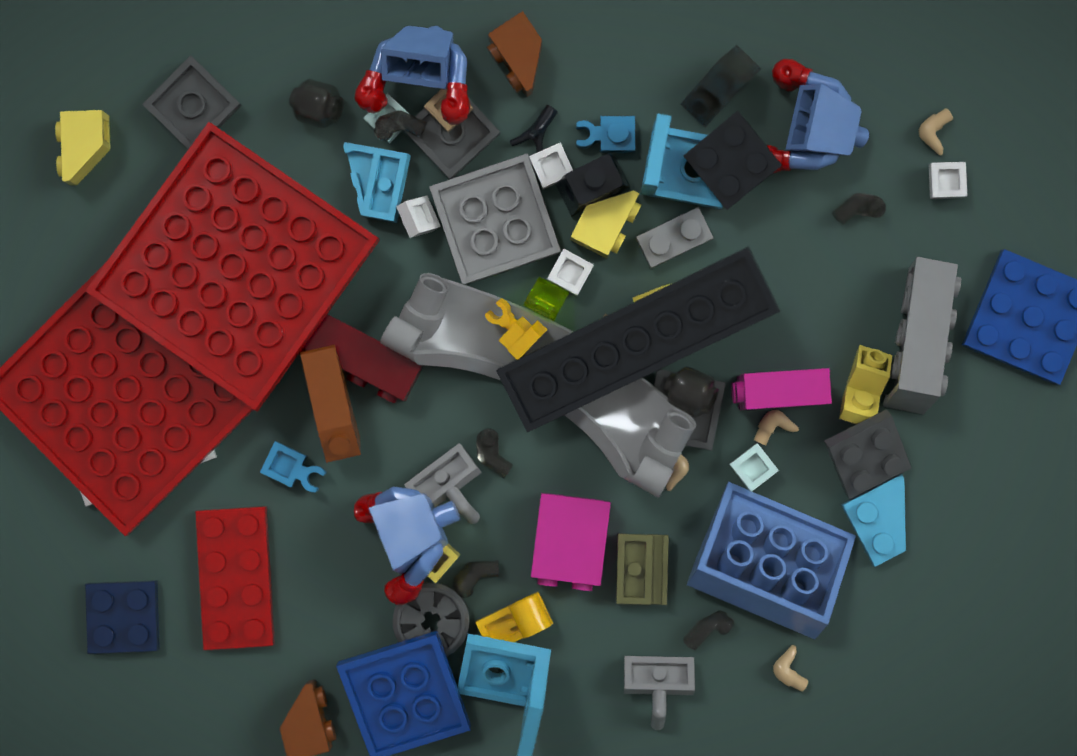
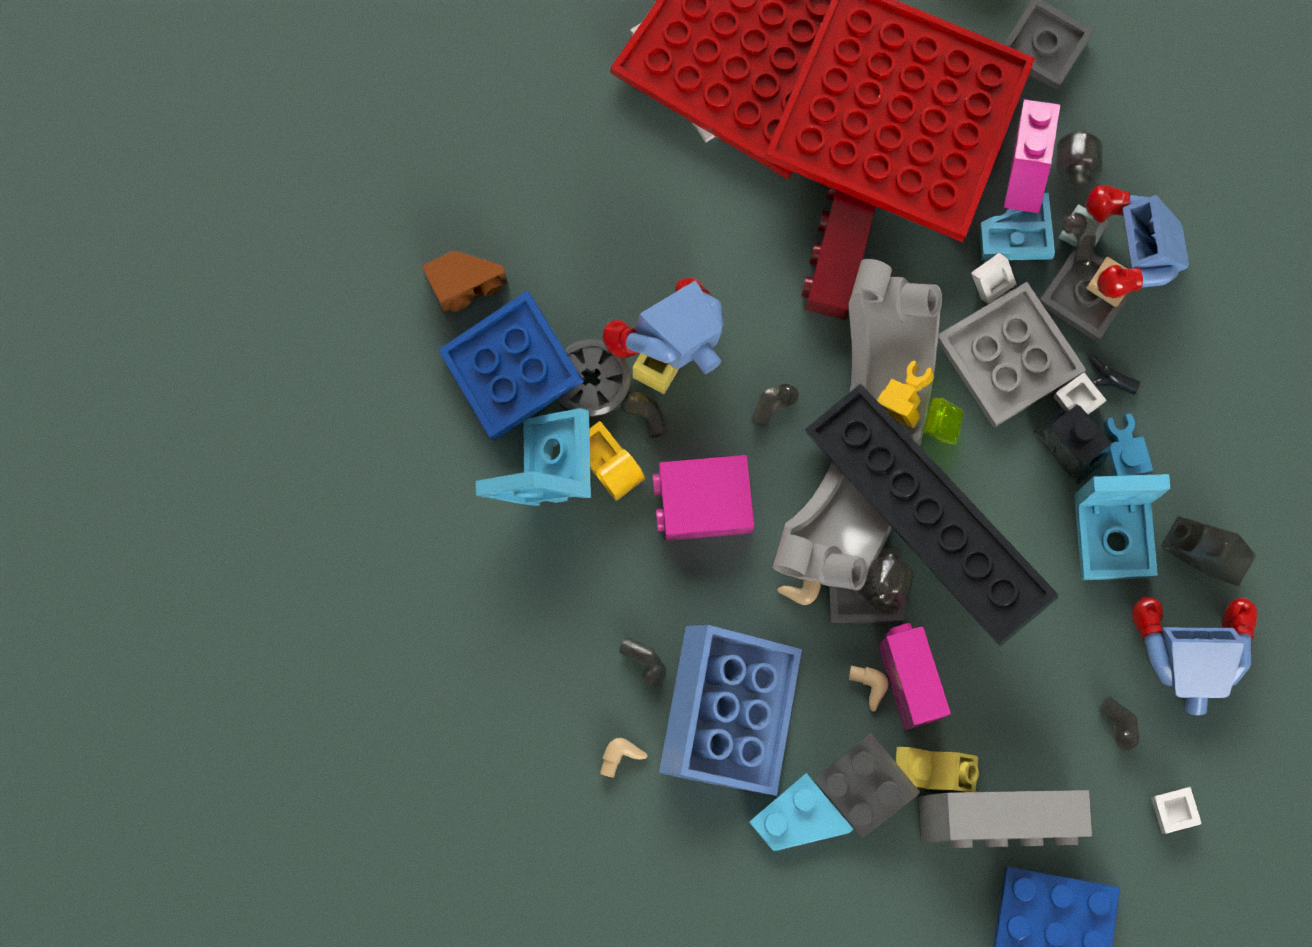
camera: 75 degrees right, 10 degrees down
dark blue plate [85,580,160,654] -> none
red plate [195,506,275,650] -> none
dark azure plate [260,441,327,492] -> none
dark orange slope [300,344,361,463] -> none
light grey plate [404,443,482,524] -> none
dark orange slope [487,11,542,97] -> none
white plate [547,249,594,296] -> none
light yellow slope [570,190,641,259] -> none
olive plate [616,533,669,605] -> none
light grey plate [624,656,695,730] -> none
light grey plate [636,207,713,269] -> none
black plate [683,111,782,210] -> none
light aqua plate [729,443,779,492] -> none
tan animal [919,108,953,156] -> none
none -> dark pink brick [1004,99,1060,213]

